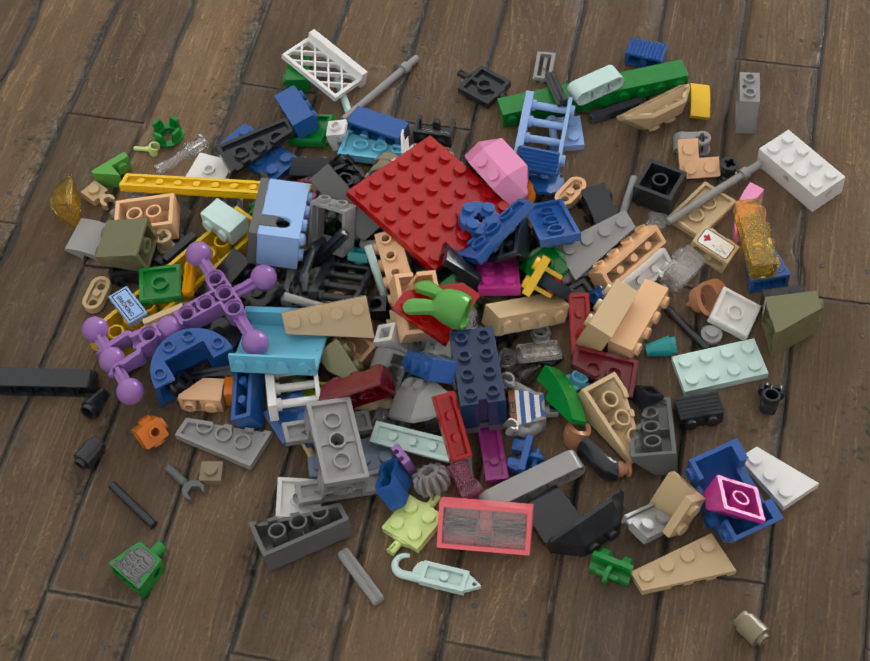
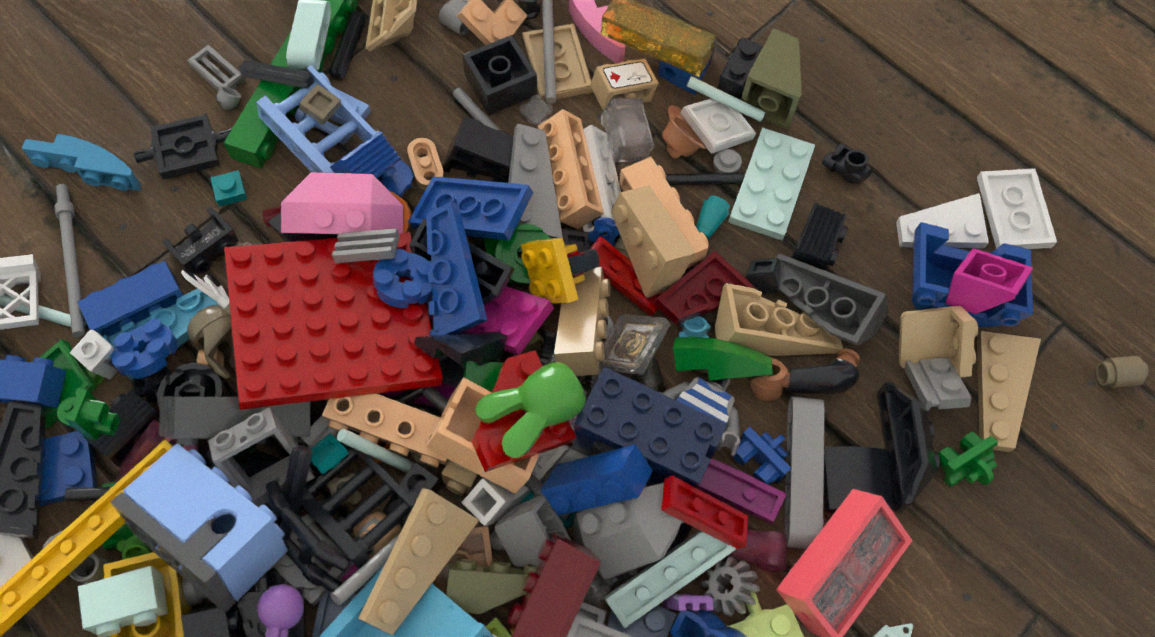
camera: 65 degrees left, 10 degrees up
none -> dark azure slope [21,134,142,191]
none -> green hips [57,388,121,441]
none -> blue plate [112,319,178,379]
none -> teal plate [210,170,247,207]
none -> light grey hinge [216,86,241,110]
none -> dark tan plate [299,84,341,125]
none -> light grey tile [332,228,400,263]
none -> light aqua bar [687,76,765,122]
none -> white plate [977,169,1057,249]

